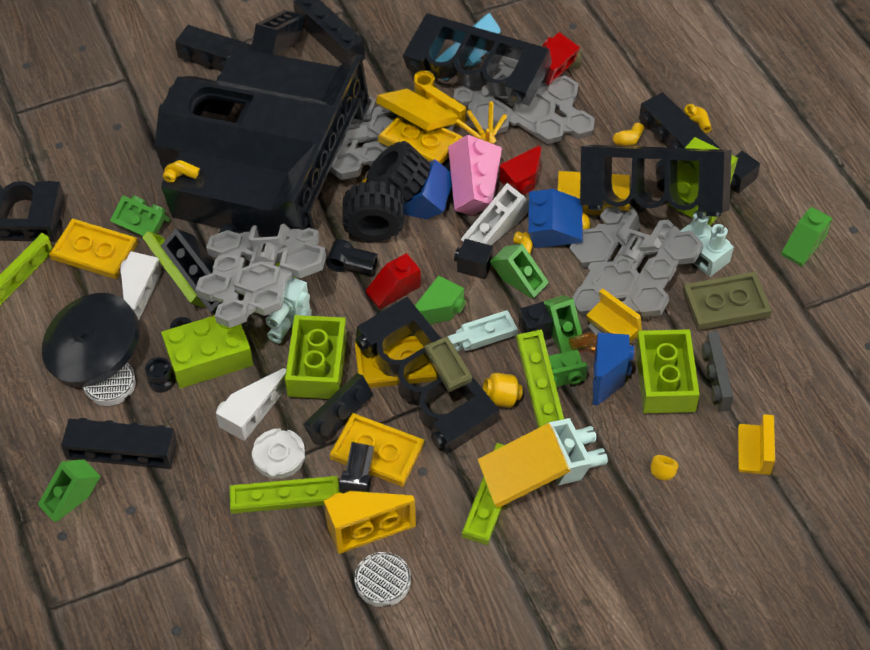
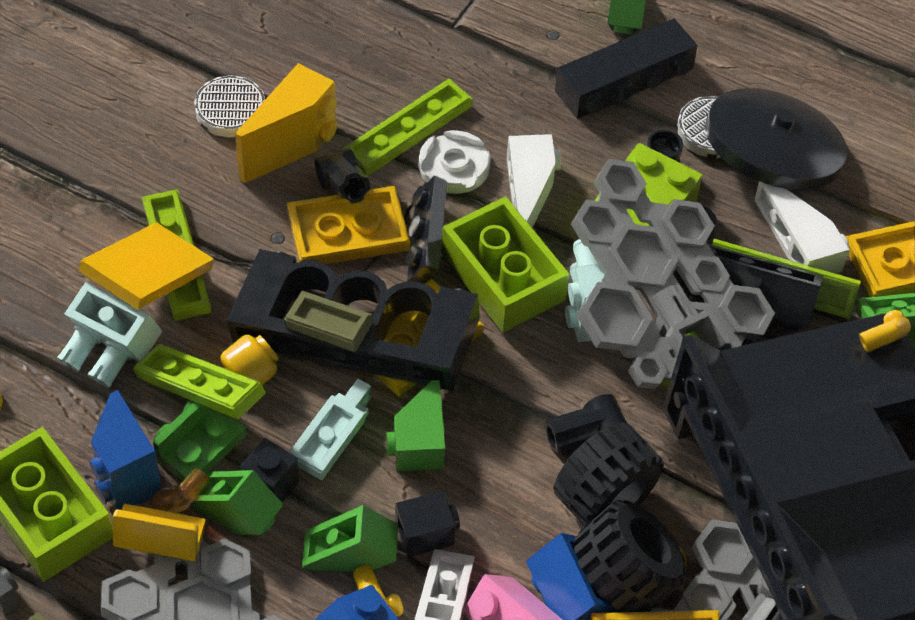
camera: 140 degrees right, 0 degrees up
red slope [366,253,421,310] -> none

